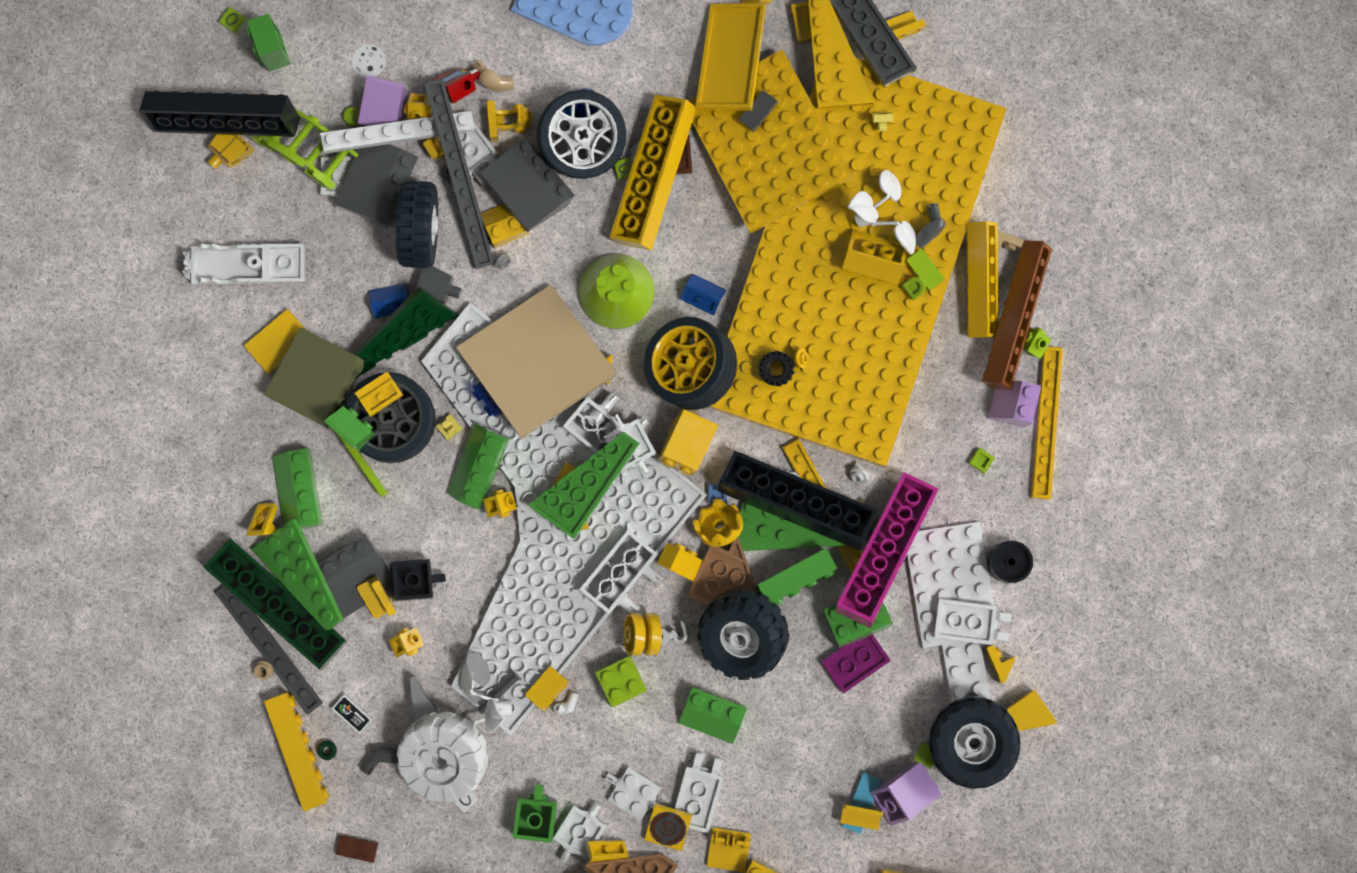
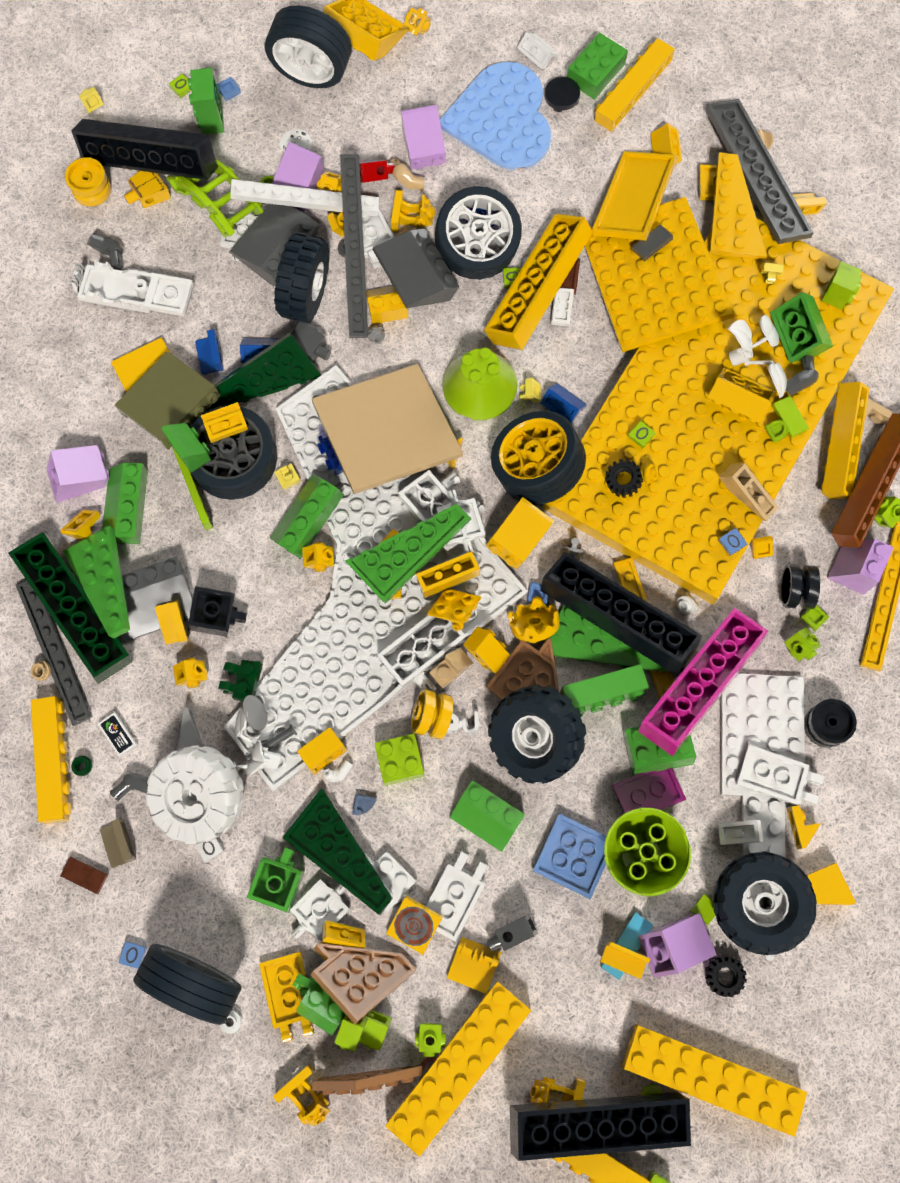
camera: 15 degrees right, 10 degrees down
none -> lavender slope [46,445,109,503]
none -> yellow wheel [65,158,111,206]
none -> light yellow tile [78,87,104,113]
none -> dark grey arm [87,233,123,270]
none -> dark tan panel [100,819,136,868]
none -> blue panel [195,329,224,375]
none -> medium blue tile [217,77,241,101]
none -> dark green plate [218,660,263,701]
none -> dark green wing [282,788,393,915]
none -> sand blue tile [352,794,377,815]
none -> lavender slope [401,105,446,169]
none -> yellow brick [416,551,480,598]
none -> yellow hinge [427,589,481,631]
none -> tan slope [429,648,474,689]
none -> dark grey torso [487,914,538,952]
none -> light yellow tile [520,378,541,403]
none -> medium blue plate [533,814,606,899]
none -> white plate [551,288,574,327]
none -> light grey plate [563,536,583,555]
none -> lime cone [604,808,691,896]
none -> lime tile [628,421,656,449]
none -> black tyre [705,956,747,997]
none -> medium blue tile [718,528,747,556]
none -> white plate [718,820,763,846]
none -> tan slope [719,463,779,521]
none -> yellow tile [752,536,773,559]
none -> bright green slope [770,292,833,363]
none -> black wheel [781,564,820,609]
none -> lime brick [784,627,821,662]
none -> lime brick [821,261,862,310]

